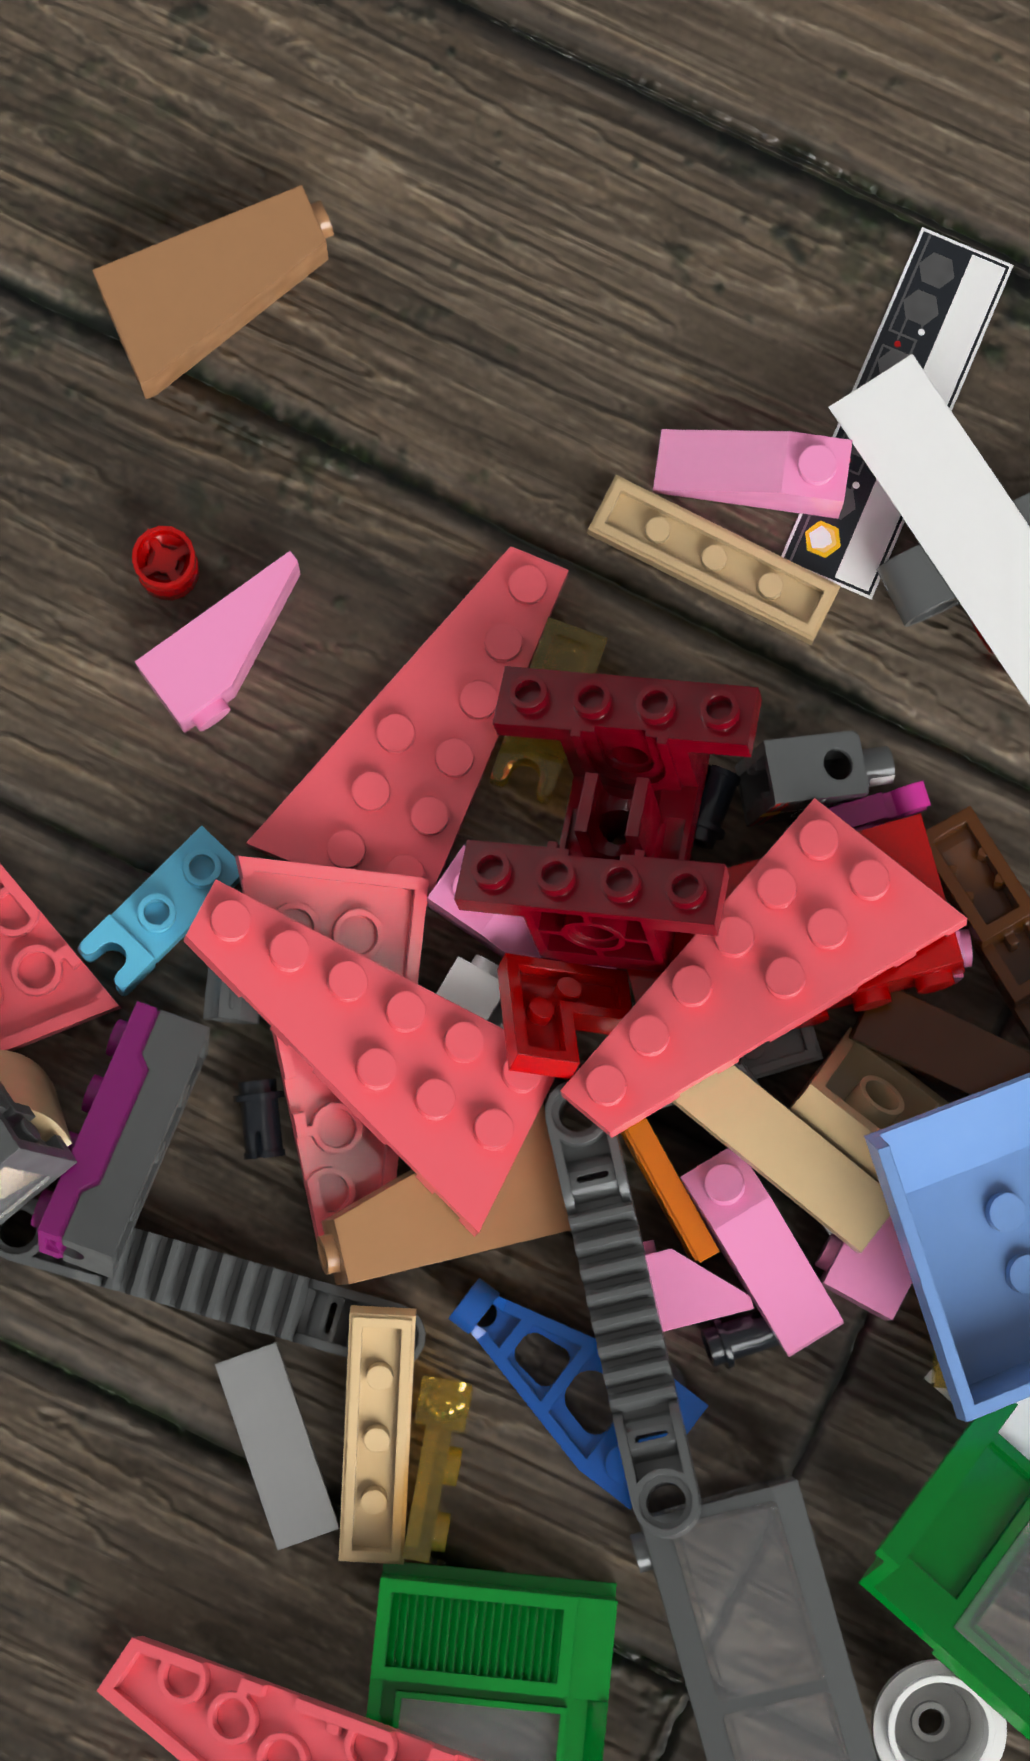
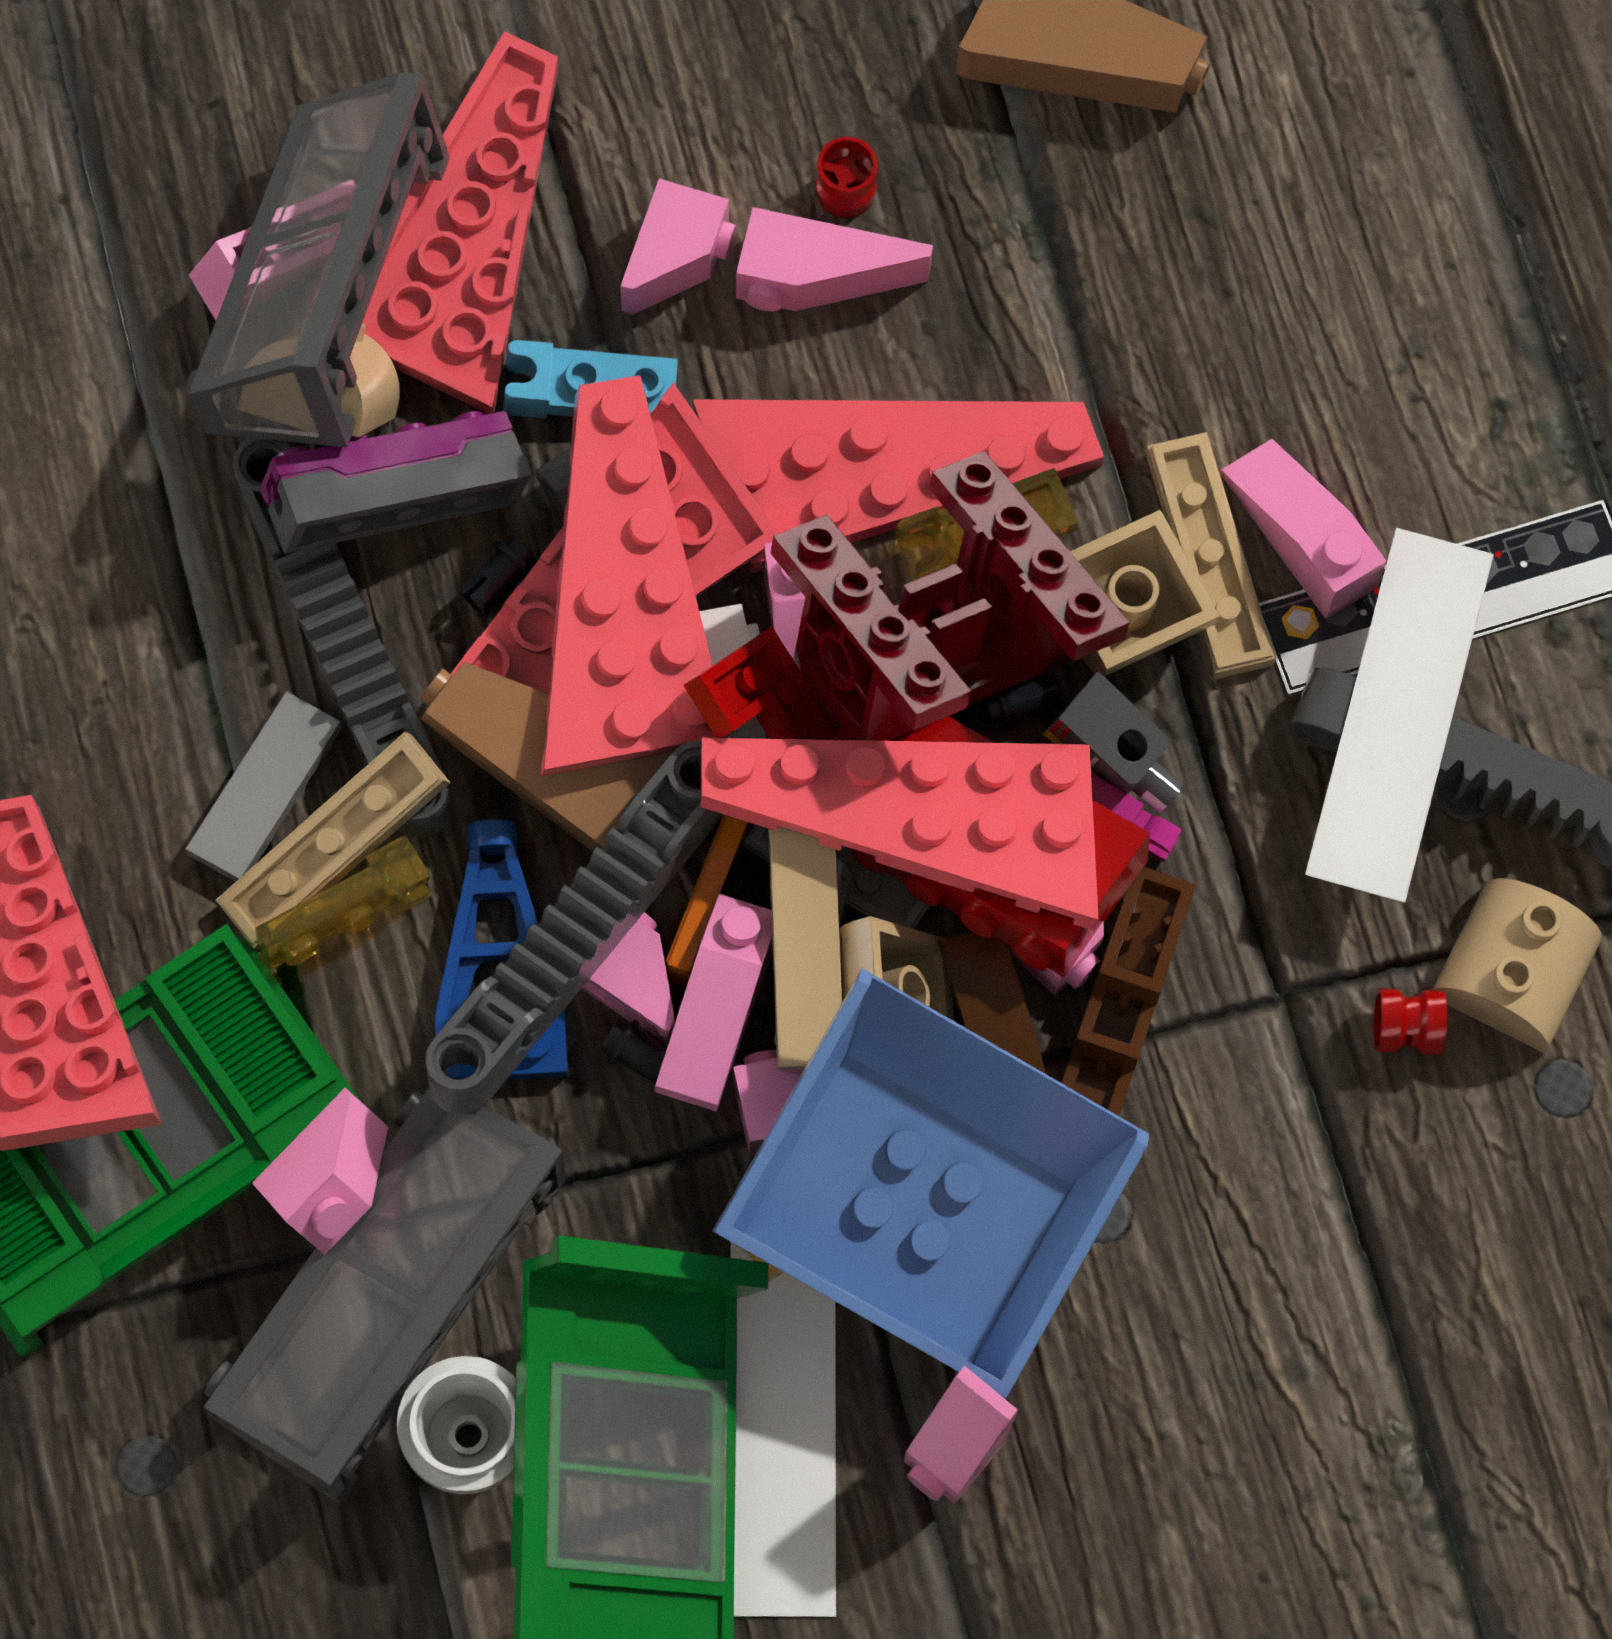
camera: 50 degrees right, 10 degrees down
none -> bright pink slope [252,1088,388,1255]
none -> bright pink slope [620,179,737,314]
none -> tan brick [1070,510,1220,677]

